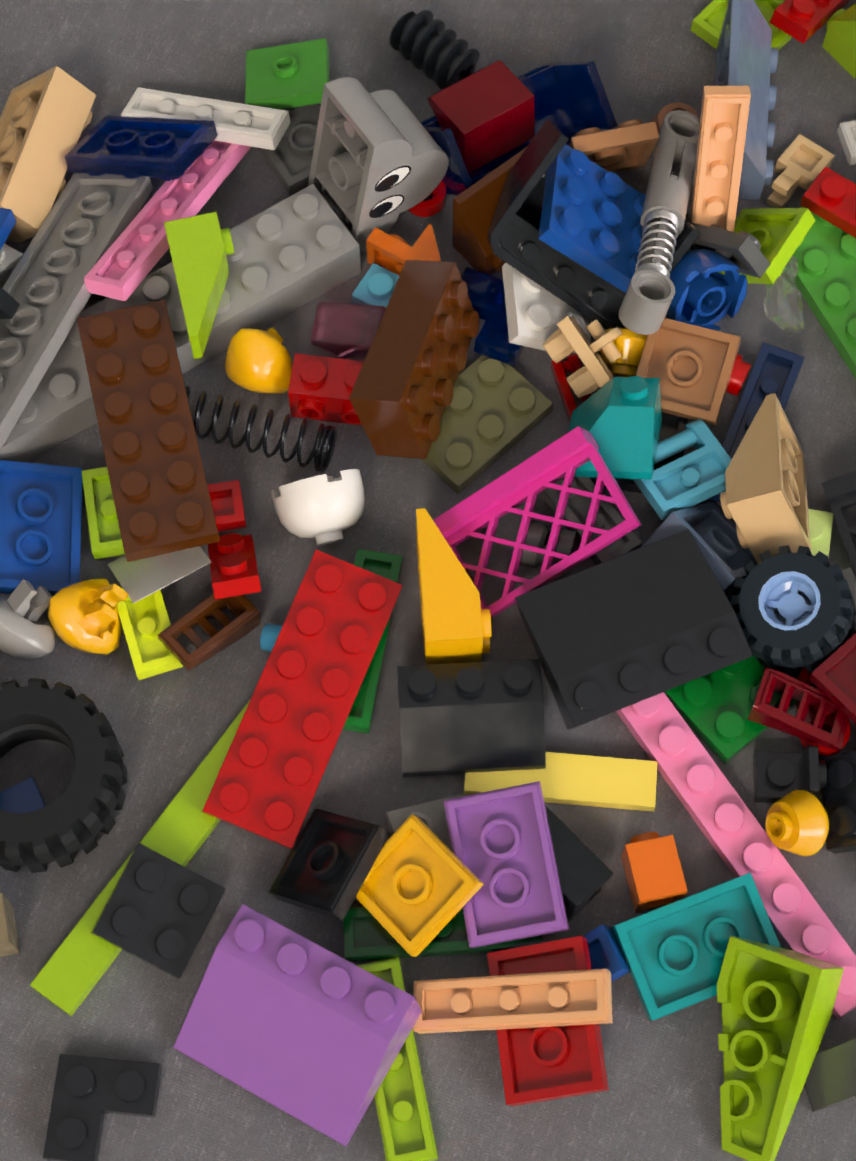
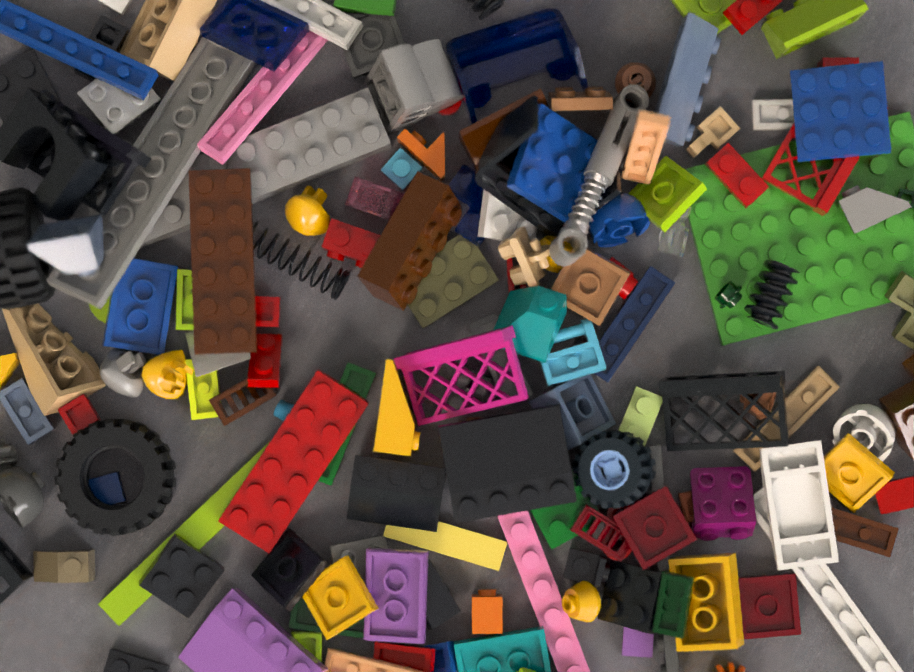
camera: 10 degrees right, 20 degrees up
lime slope [164,212,235,359] -> none
white cylinder [271,469,365,546] -> none
dark red slope [427,60,535,175] -> none
dark grey plate [690,223,770,278] -> none
tan slope [720,393,811,564] -> none

